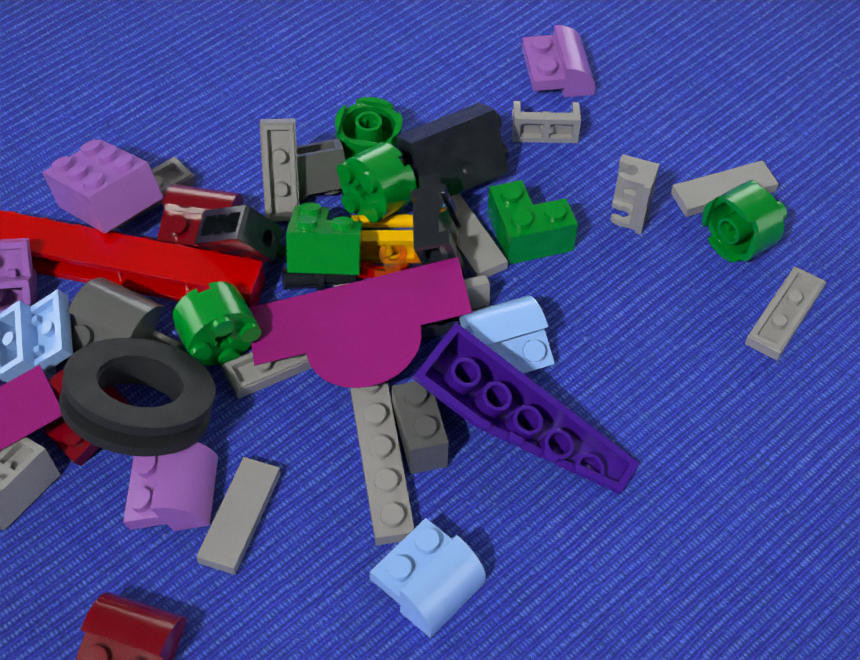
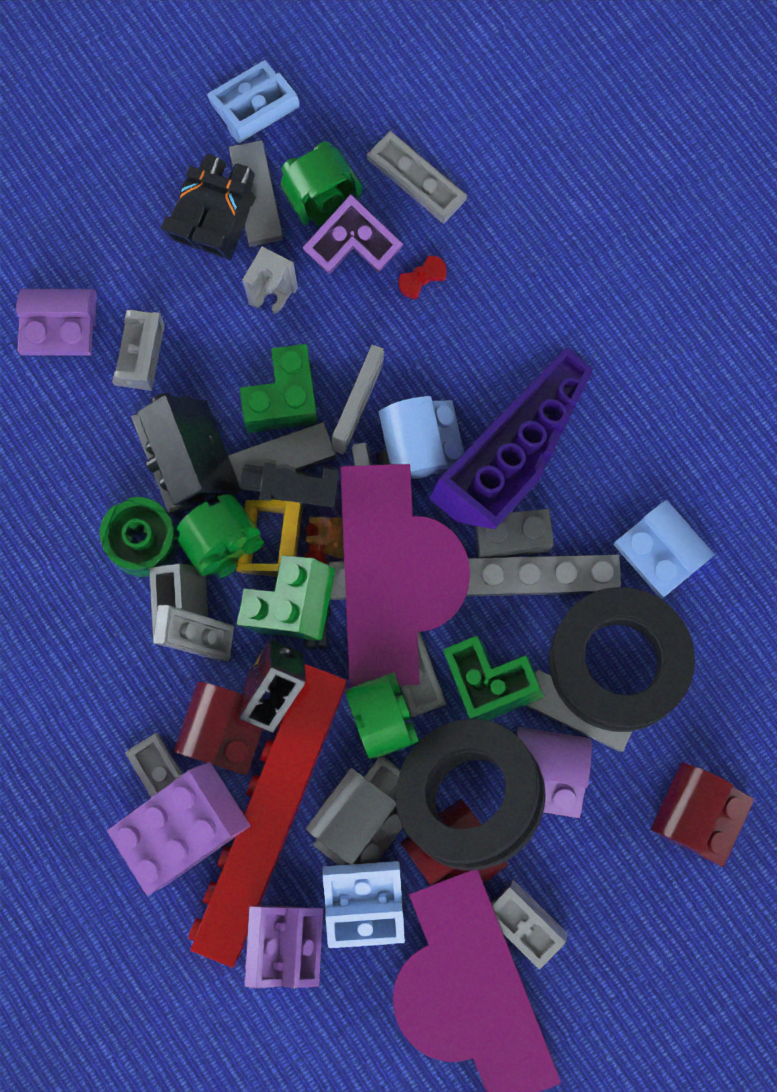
camera: 80 degrees left, 25 degrees up
none -> black hips [160,154,256,261]
none -> light blue brick [207,60,299,143]
none -> medium lavender brick [303,195,403,275]
none -> light grey tile [332,345,384,454]
none -> red piece [398,255,447,300]
none -> green brick [443,635,545,721]
none -> black tyre [549,587,695,732]

